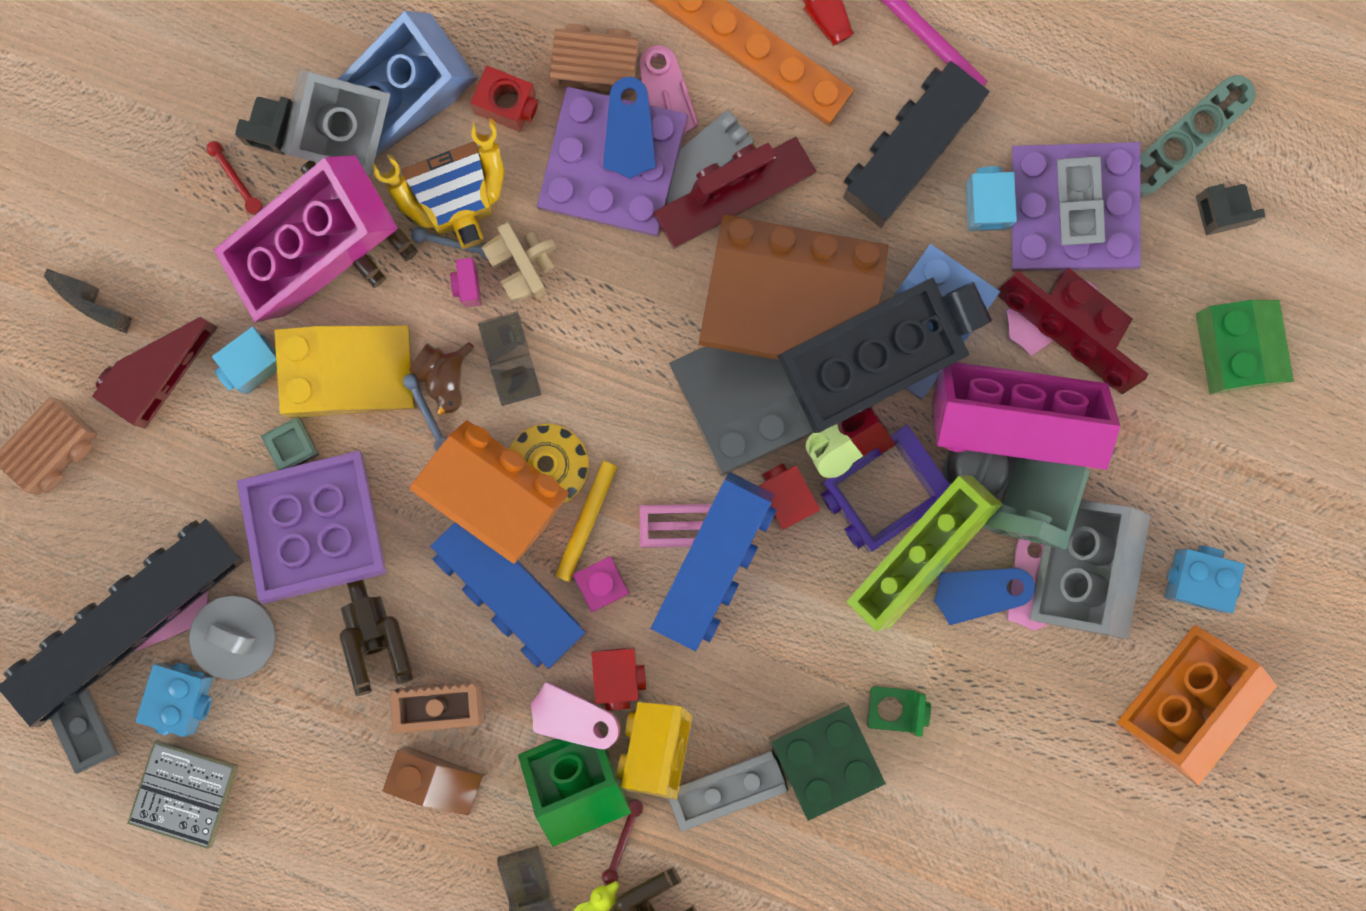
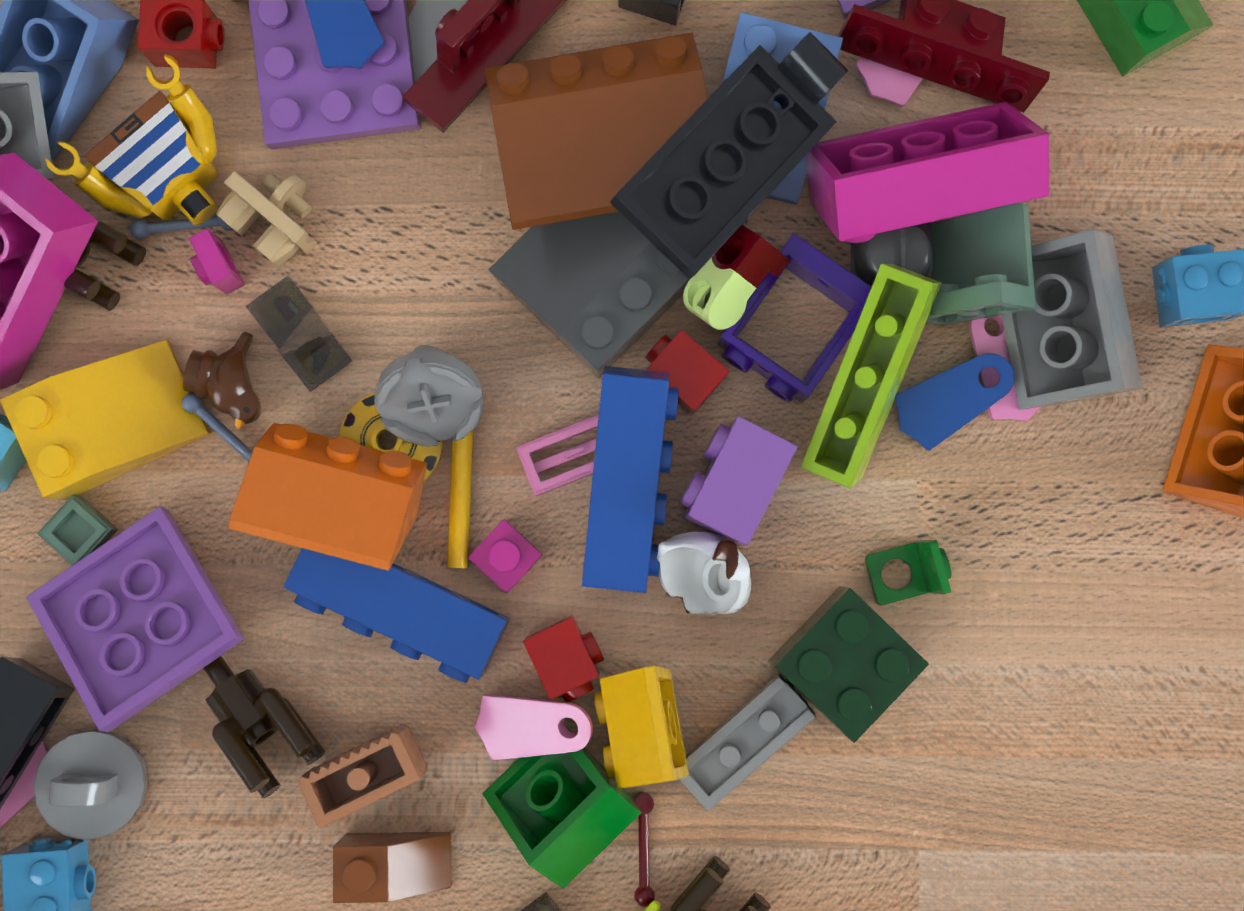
camera: 25 degrees left, 0 degrees up
none -> light grey tile [374,345,483,446]
none -> white hair [657,531,751,615]
none -> medium lavender brick [679,416,798,546]

